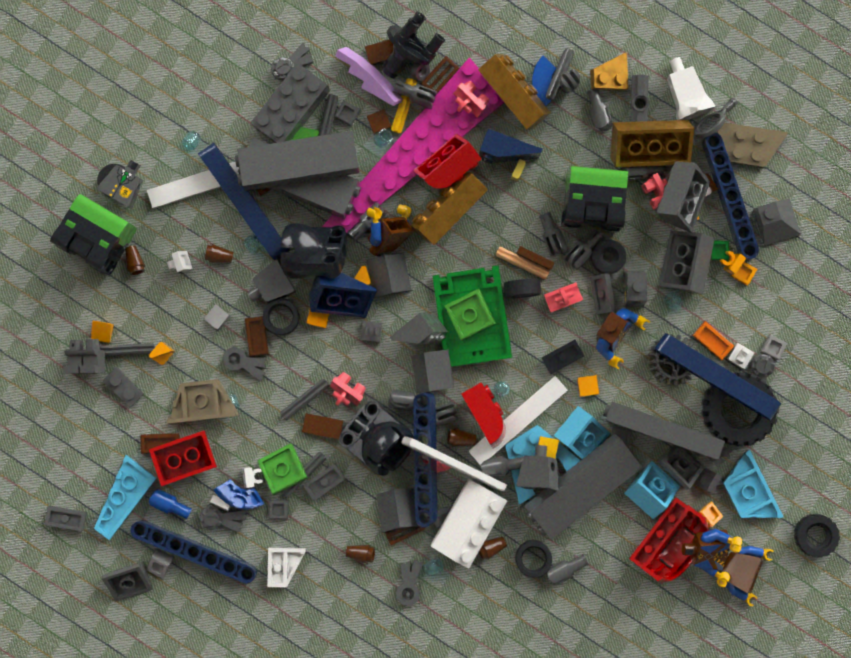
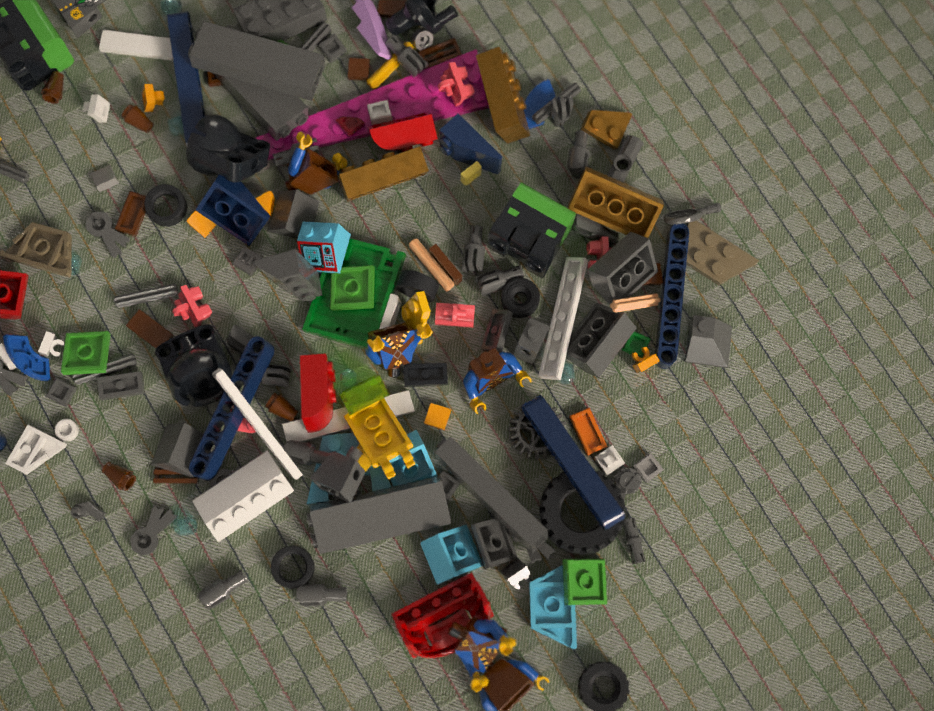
camera: 20 degrees right, 10 degrees down
light orange slope [149,342,175,365] -> none
dark grey torso [247,259,296,303] -> none
clear light blue piece [374,129,392,148] -> none
dark grey slope [411,350,454,393] -> none
reddish brown cone [479,537,507,560] -> none
white piece [667,57,715,120] -> none
light orange tile [698,501,723,528] -> none
light orange tile [730,261,757,286] -> none
none -> white tile [55,419,79,441]
none -> dark grey arm [70,501,106,522]
none -> light orange tile [142,84,165,112]
none -> dark grey arm [198,570,248,609]
none -> medium azure slope [297,222,351,273]
none -> dark red tile [336,116,365,137]
none -> clear neon green tile [339,374,389,415]
none -> yellow tile [344,395,415,479]
none -> torso [365,323,432,377]
none -> white tile [367,100,392,125]
none -> white tile [379,294,402,329]
none -> yellow wing [401,291,431,345]
none -> white tile [538,257,588,380]
none -> bright green tile [562,559,607,605]
none -> light nougat axle [610,293,661,313]
none -> dark grey pin [622,518,646,564]

